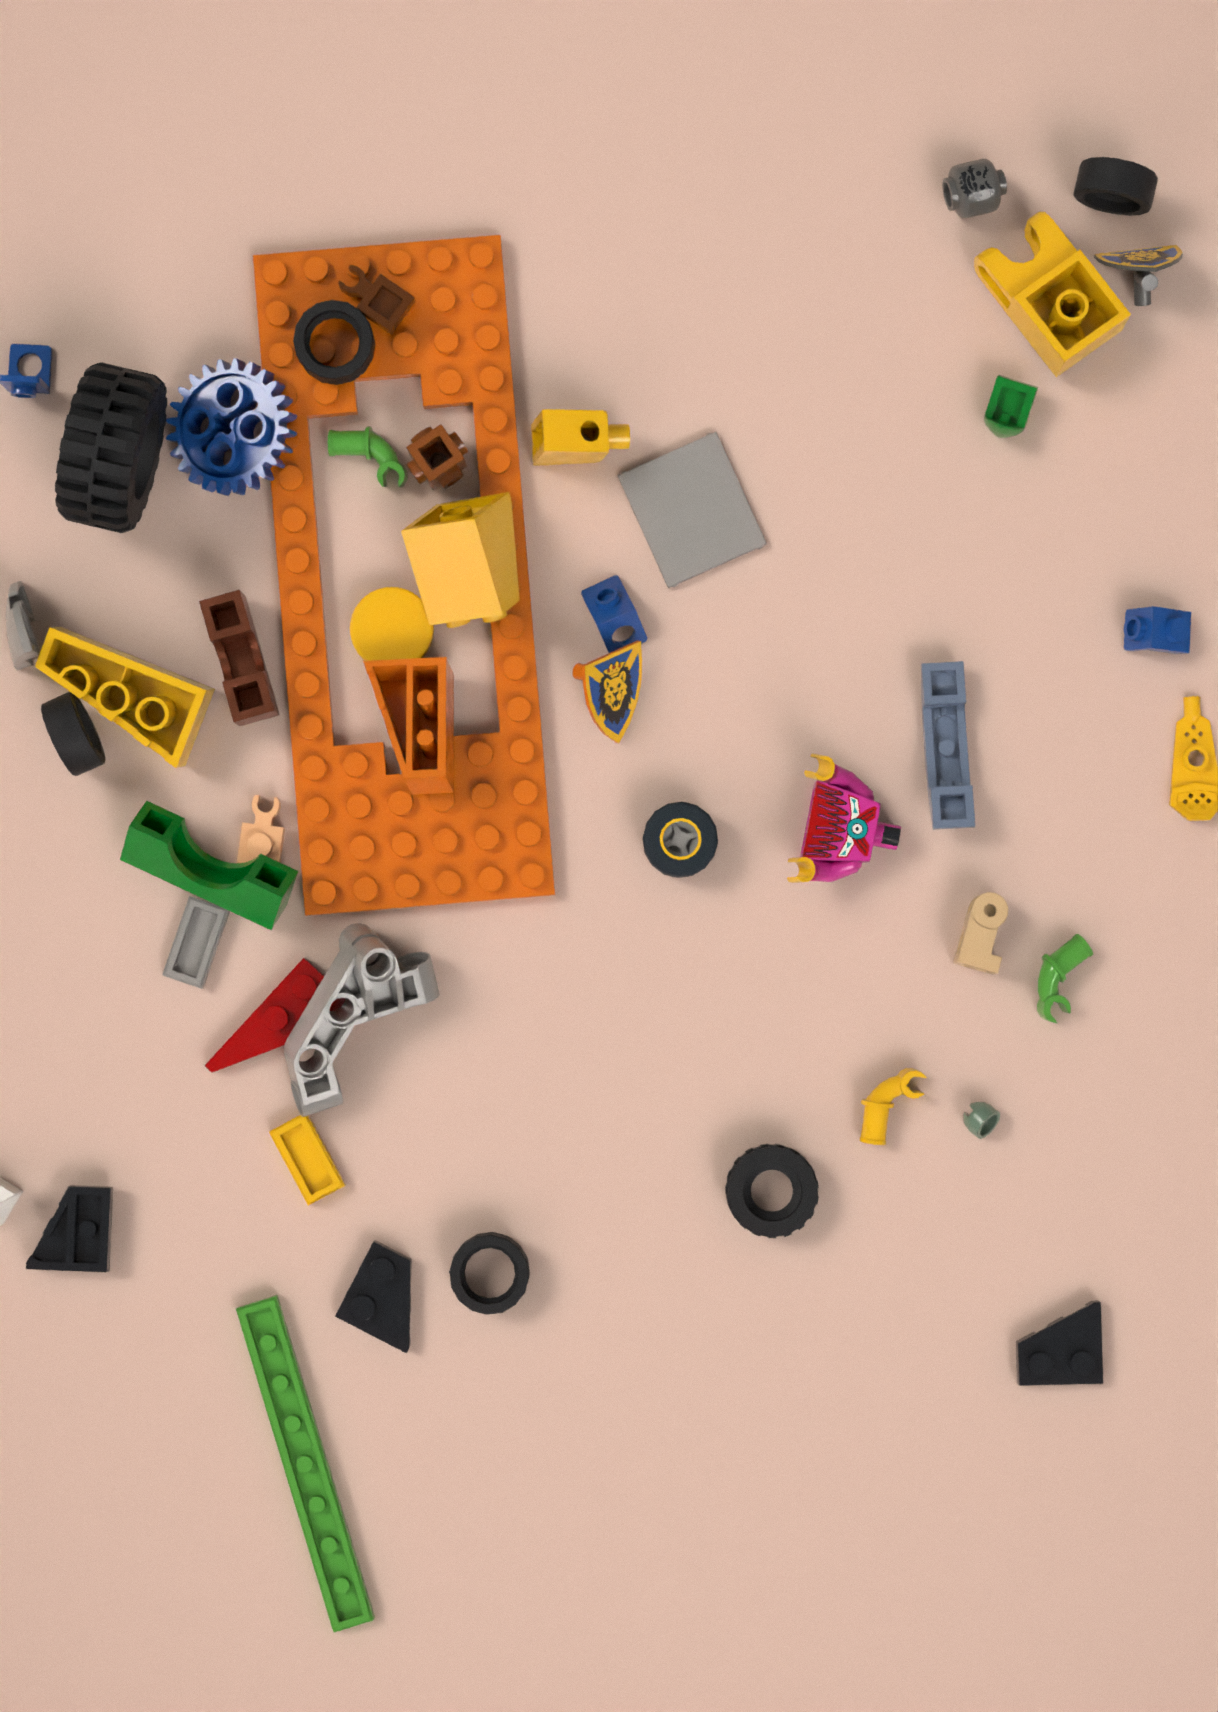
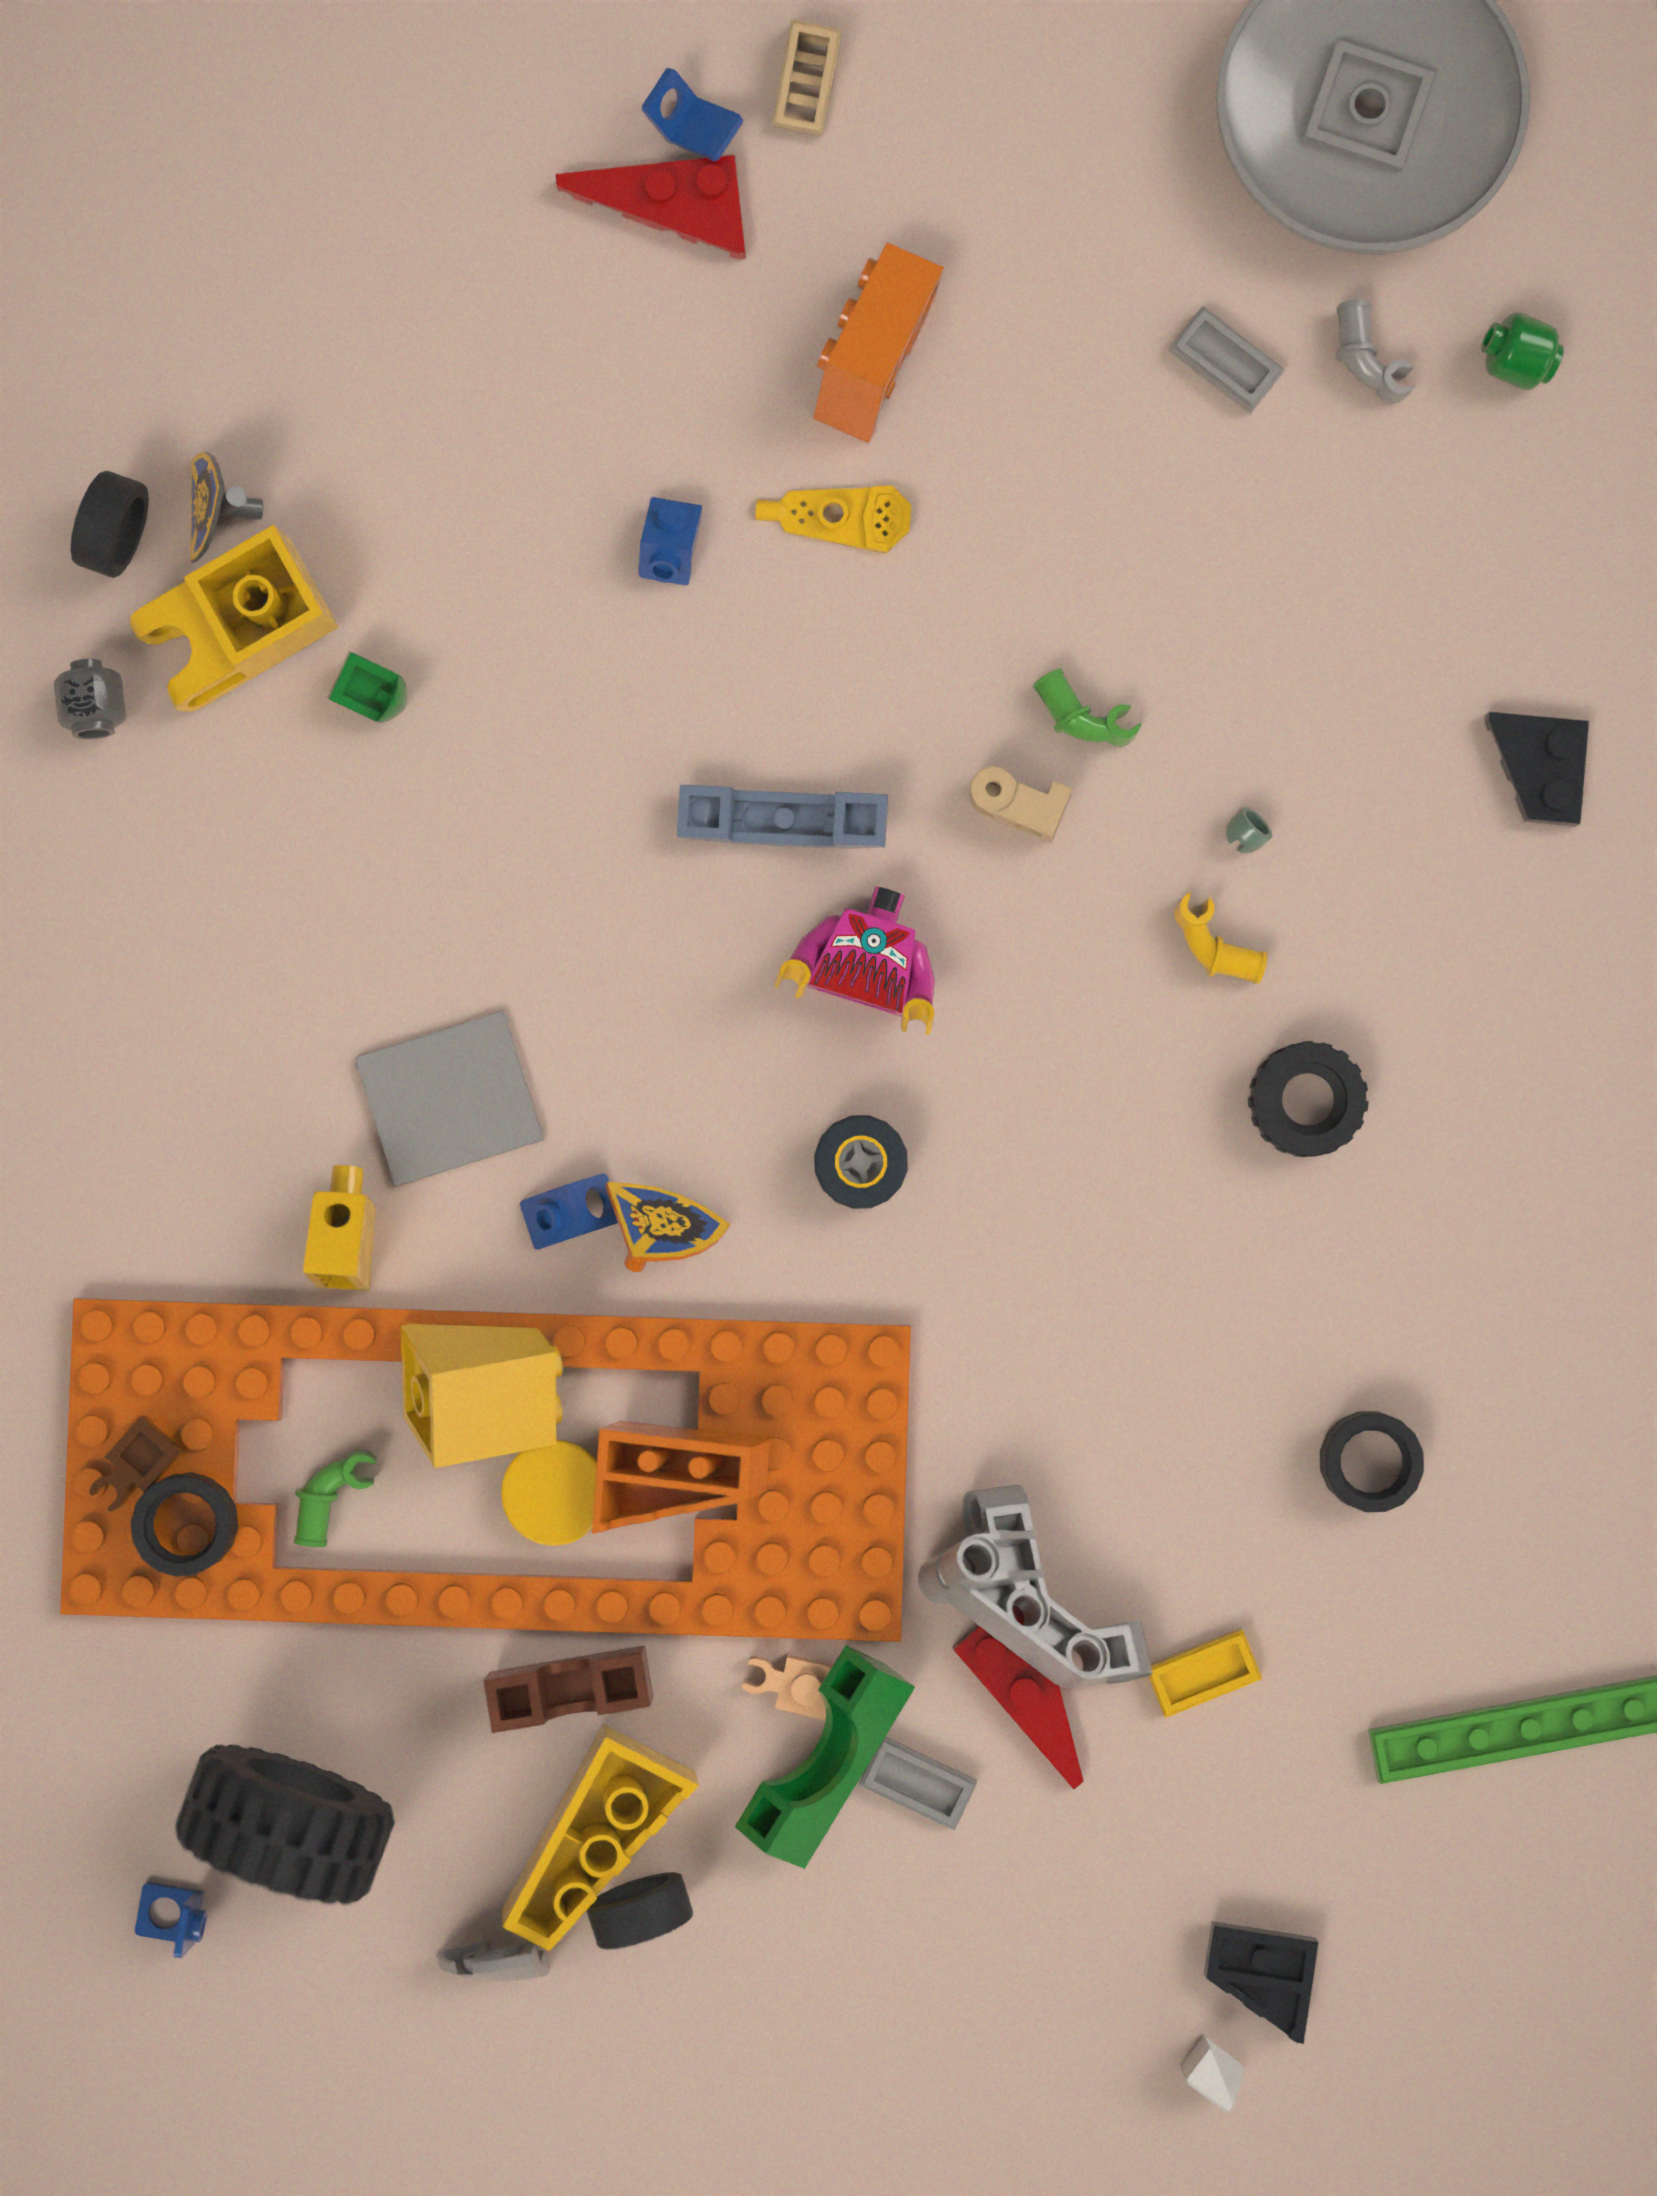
camera: 85 degrees left, 0 degrees up
blue gear [166,358,297,496] -> none
black wing [335,1240,412,1354] -> none
dark orange brick [406,424,468,490] -> none

